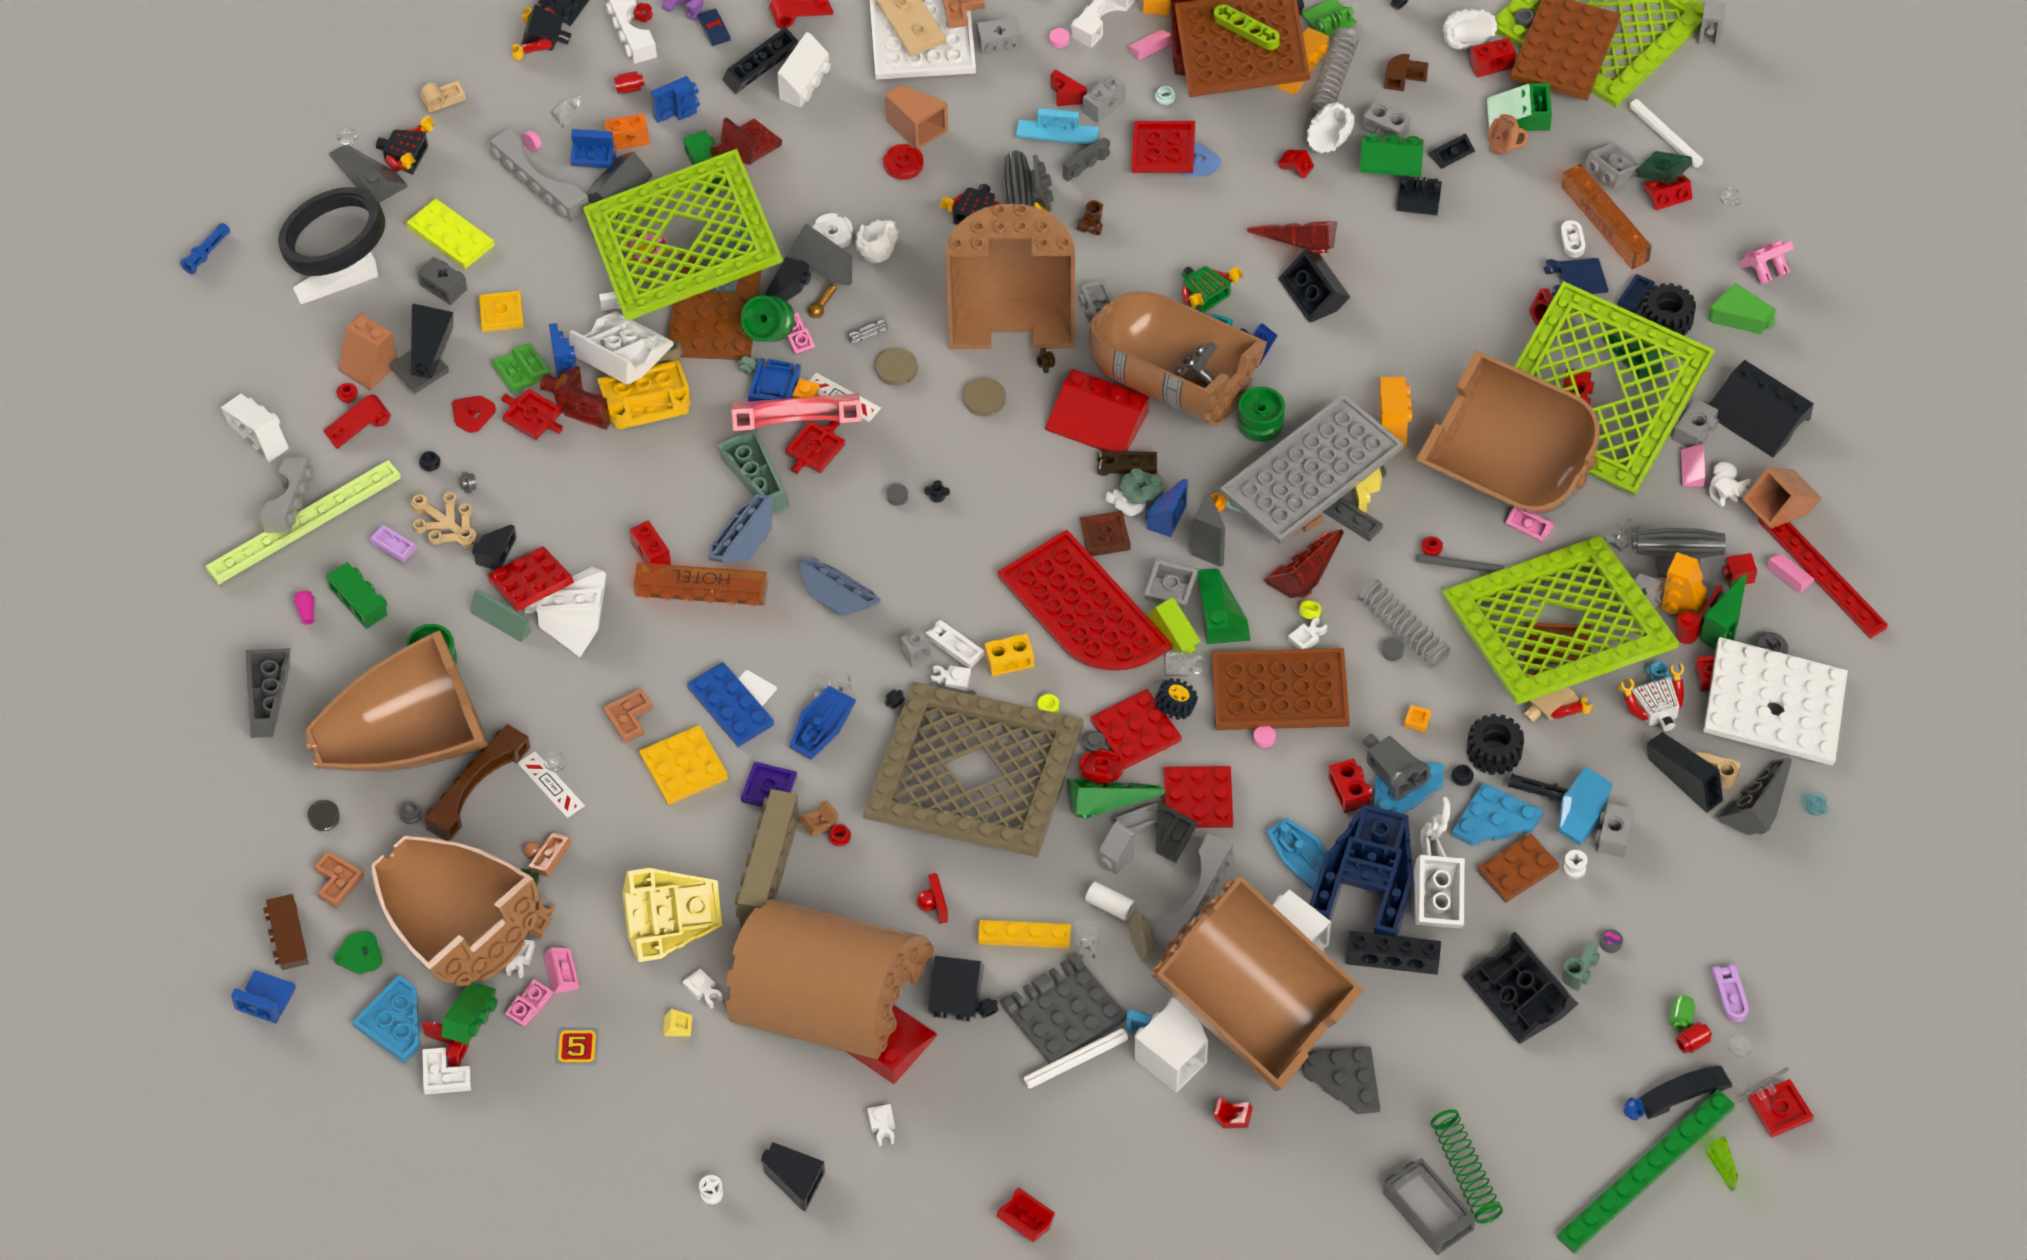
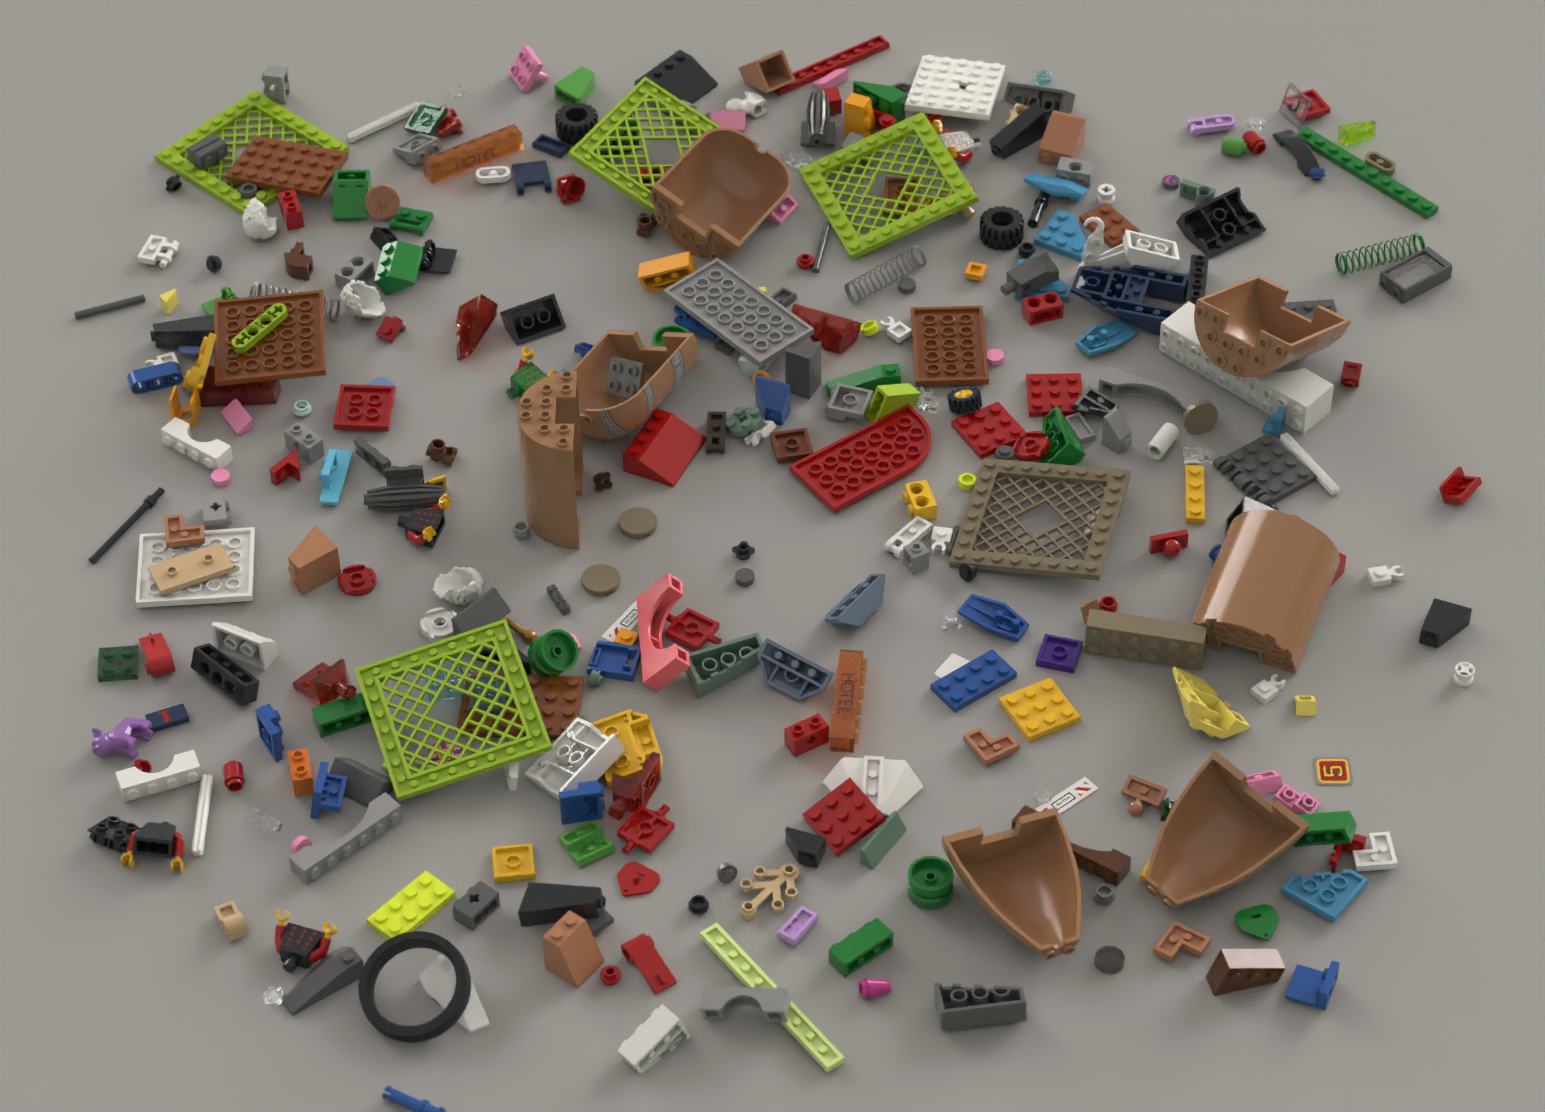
camera: 90 degrees left, 10 degrees down
none -> white axle [191,774,213,856]
none -> green plate [389,207,433,235]
none -> nougat slope [1038,110,1086,166]
none -> dark tan plate [1364,152,1396,176]

